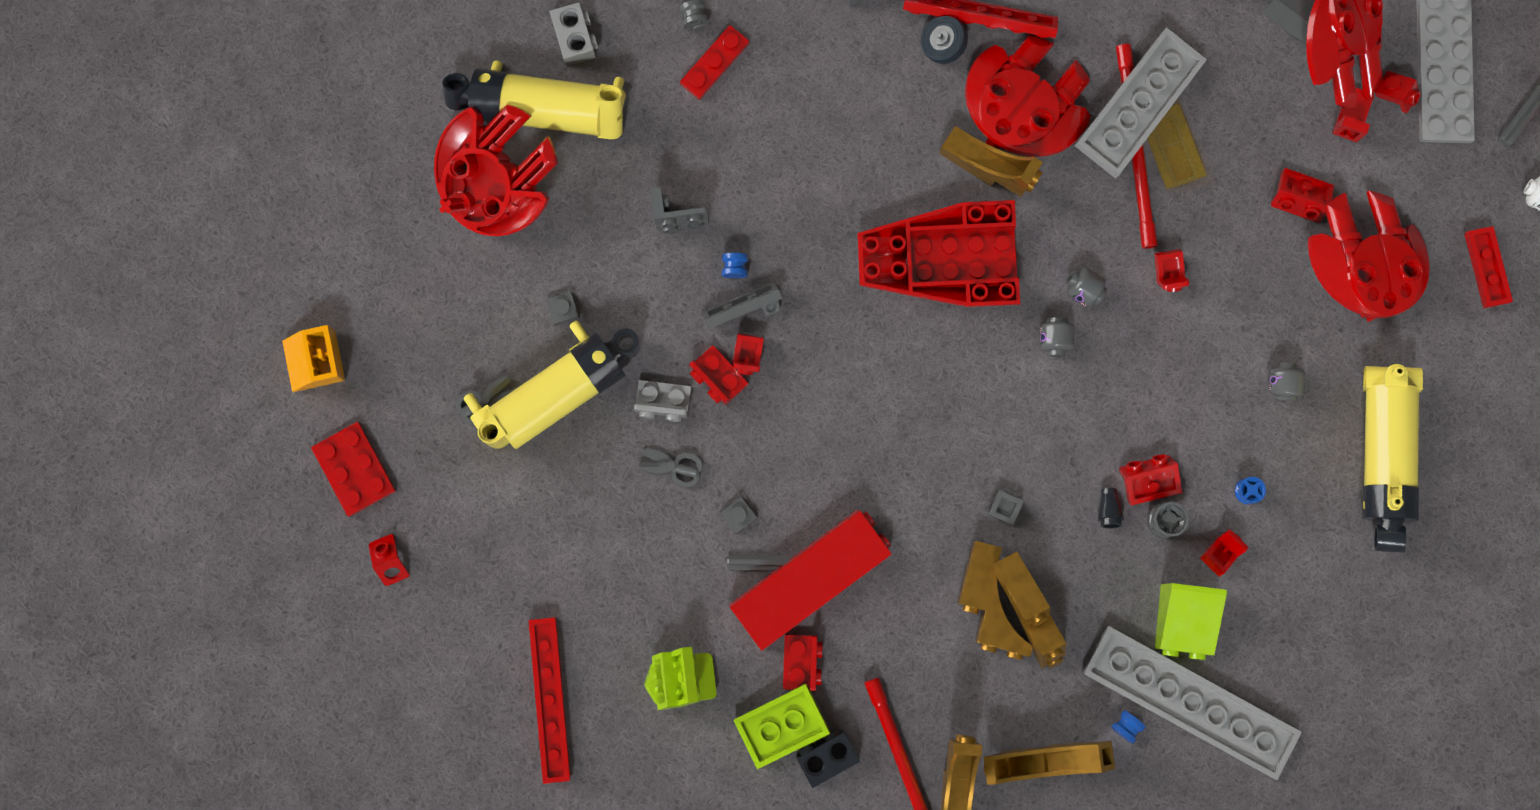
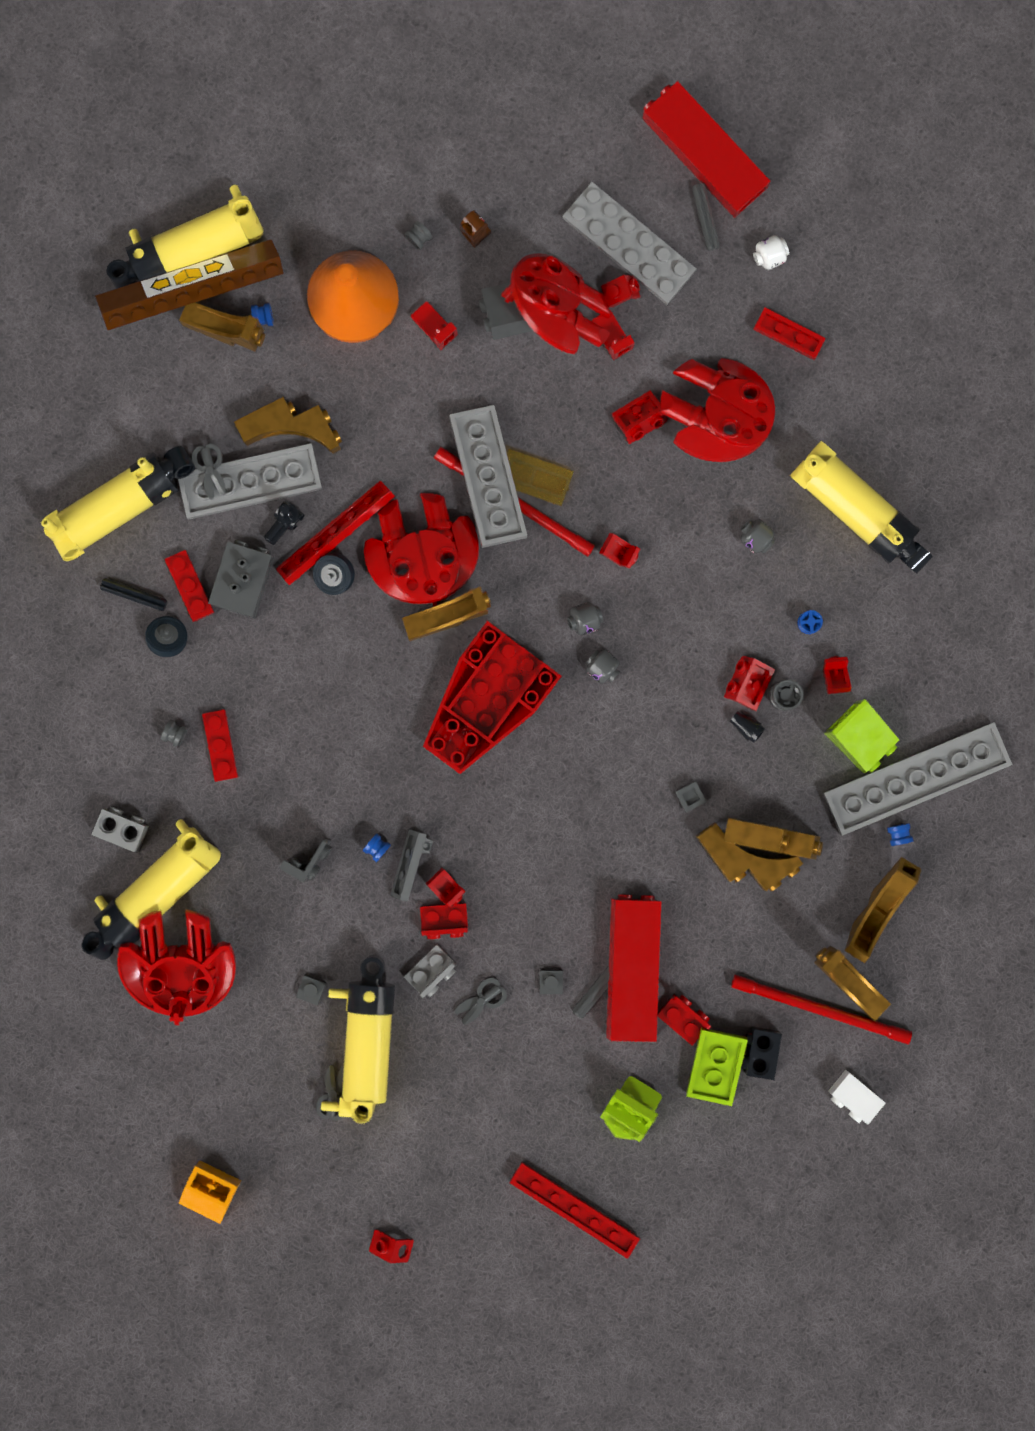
camera: 55 degrees left, 5 degrees up
red plate [311,422,396,517] -> none

